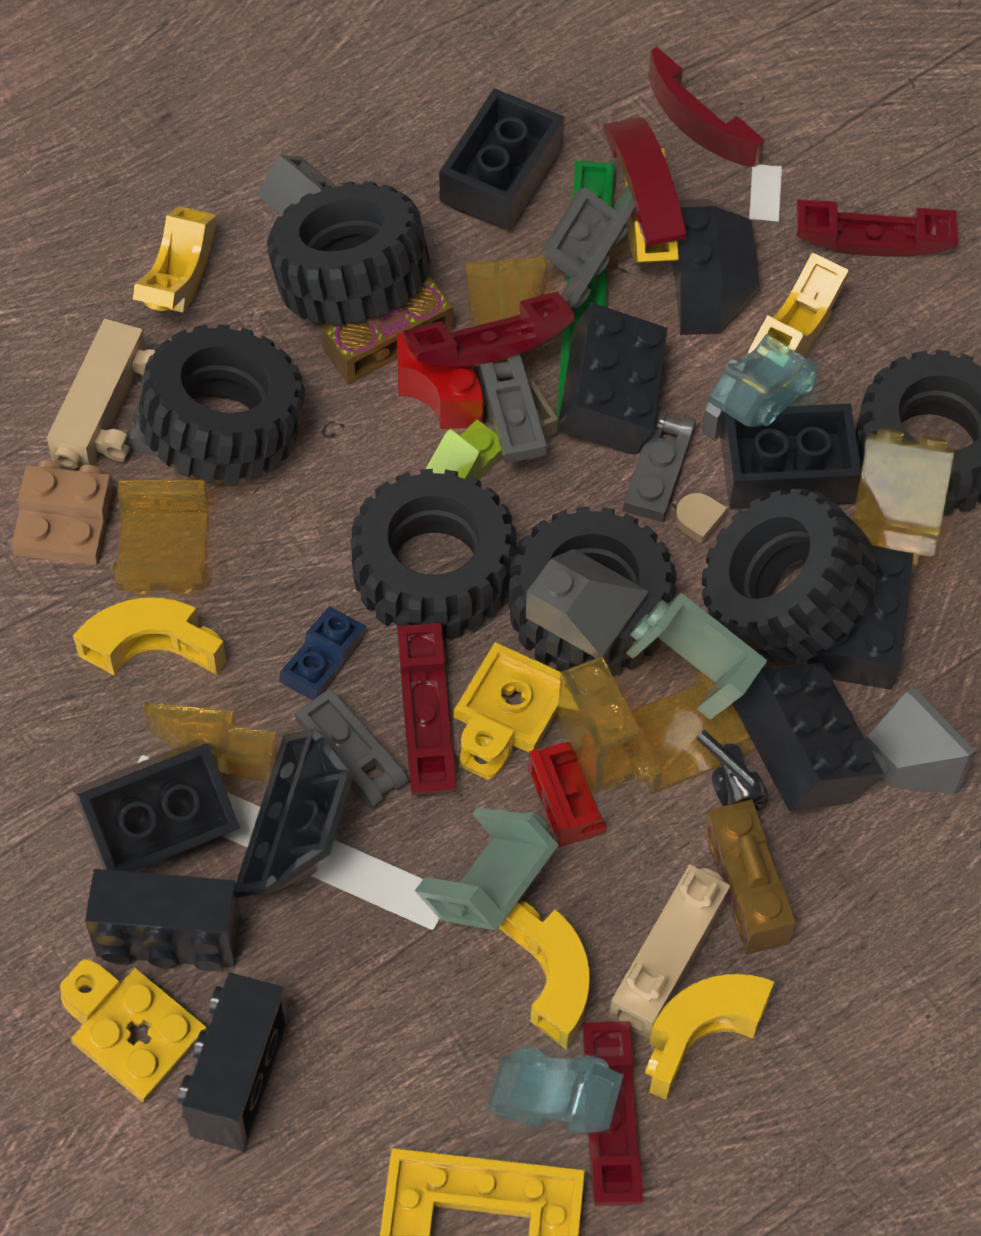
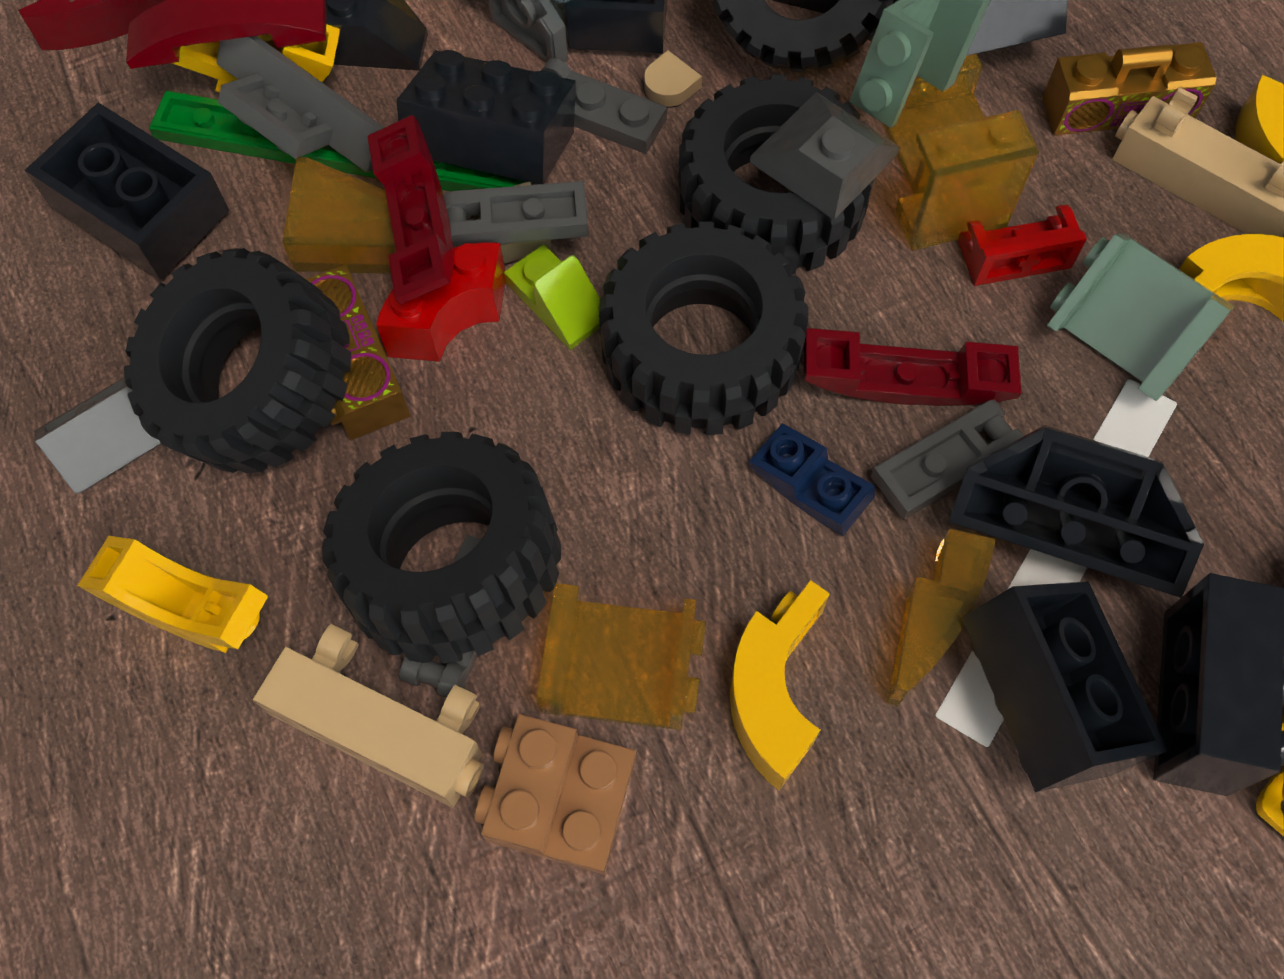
camera: 80 degrees left, 5 degrees up
yellow plate [454,642,573,780] -> none
black helmet [696,729,768,811] -> none

